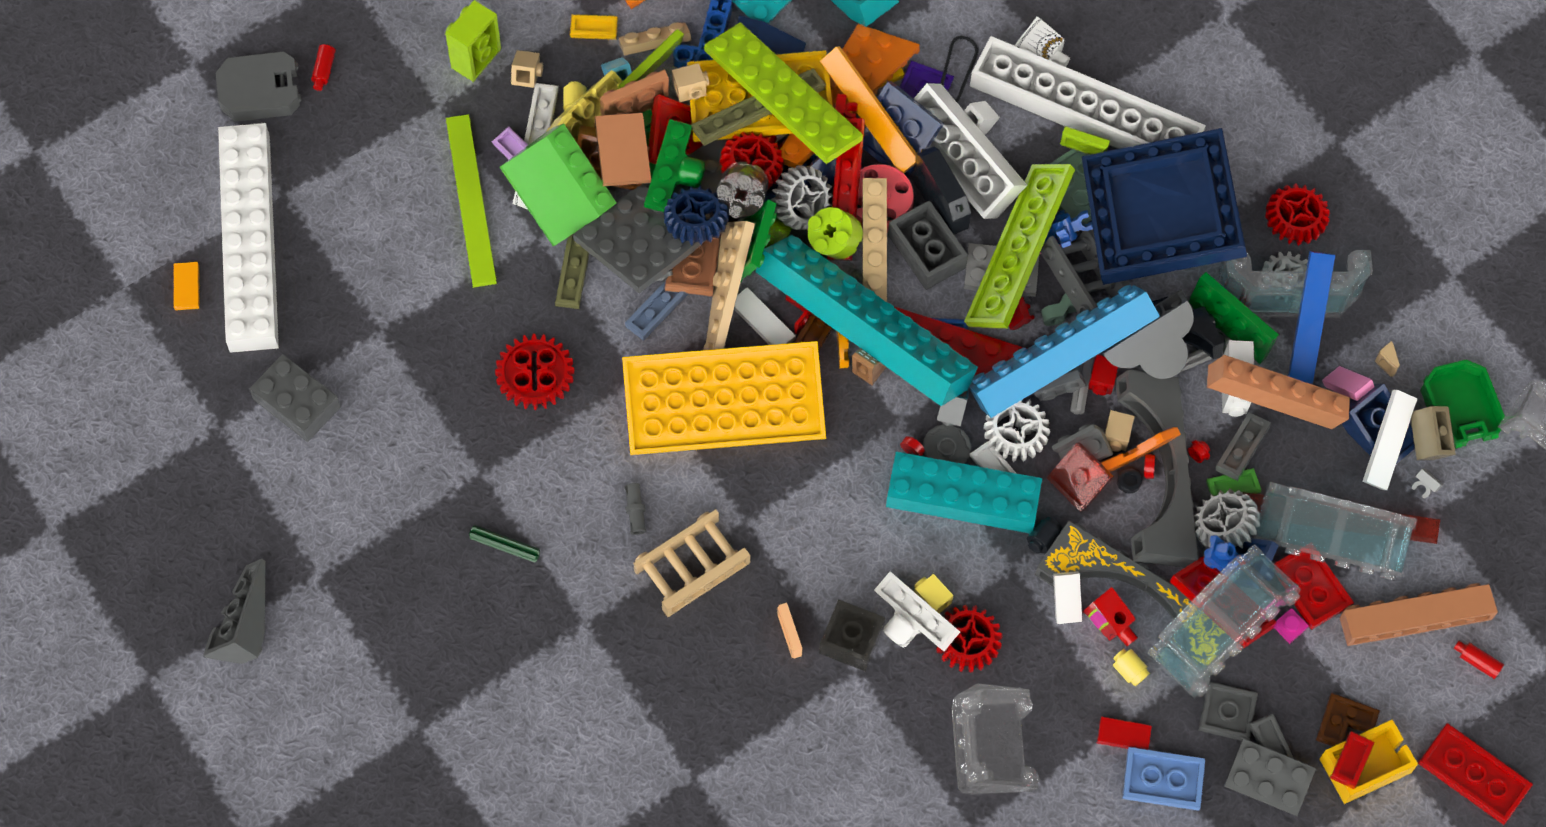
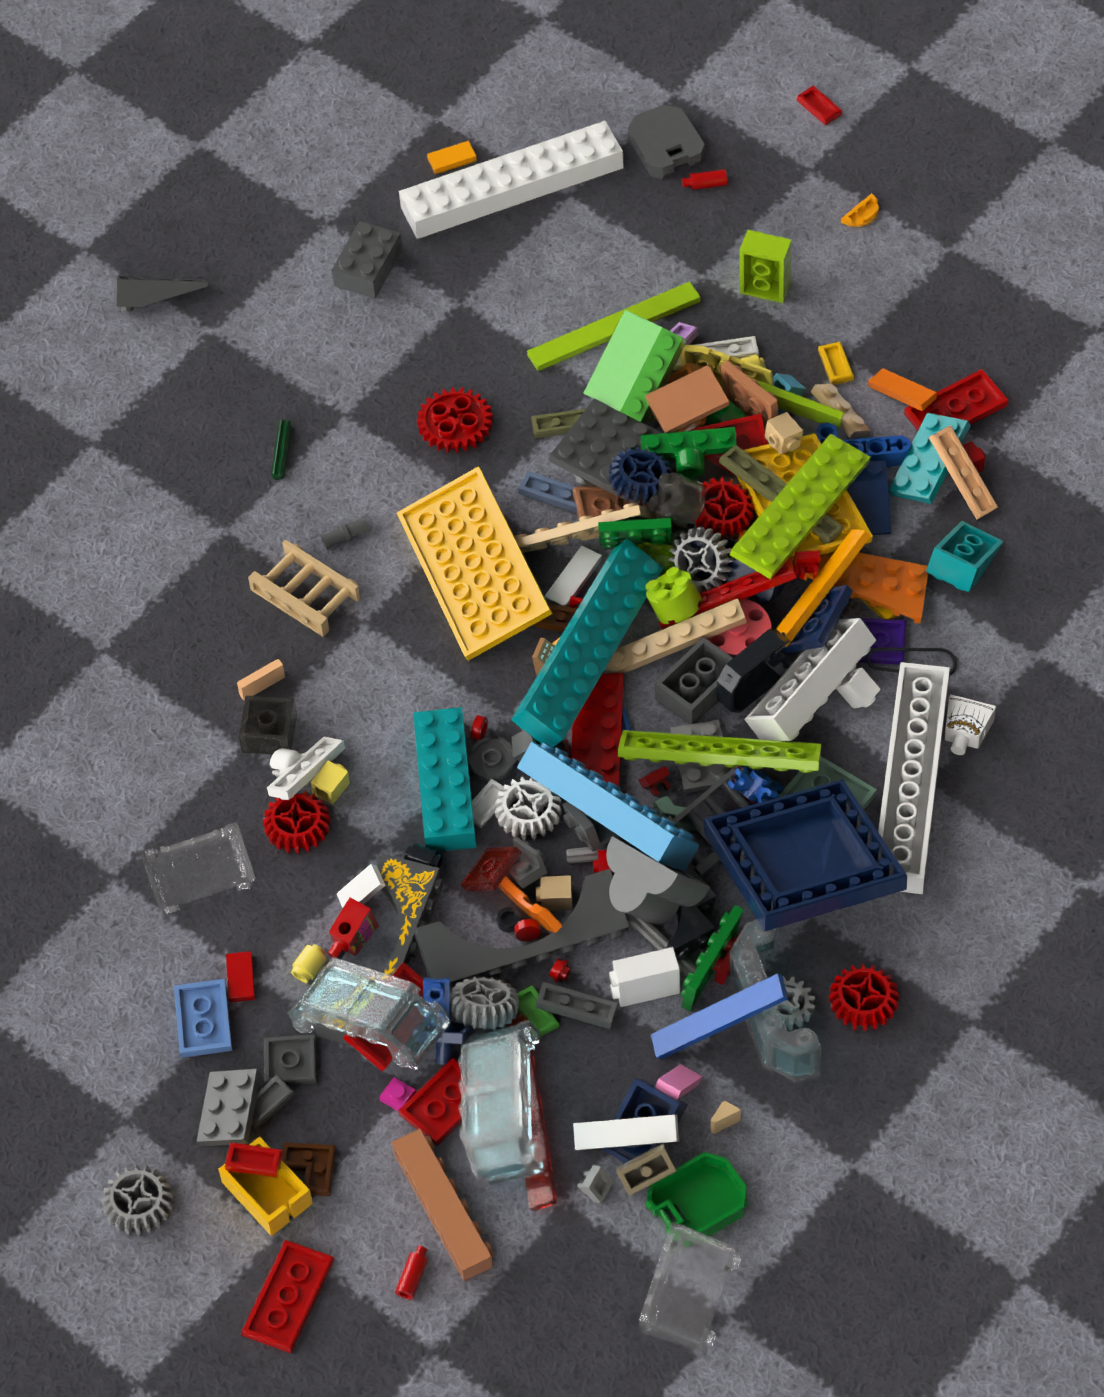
camera: 80 degrees right, 10 degrees down
tan brick [511,50,543,88] -> none
lime tile [1060,126,1110,155] -> none
nougat brick [1207,355,1350,429] -> none

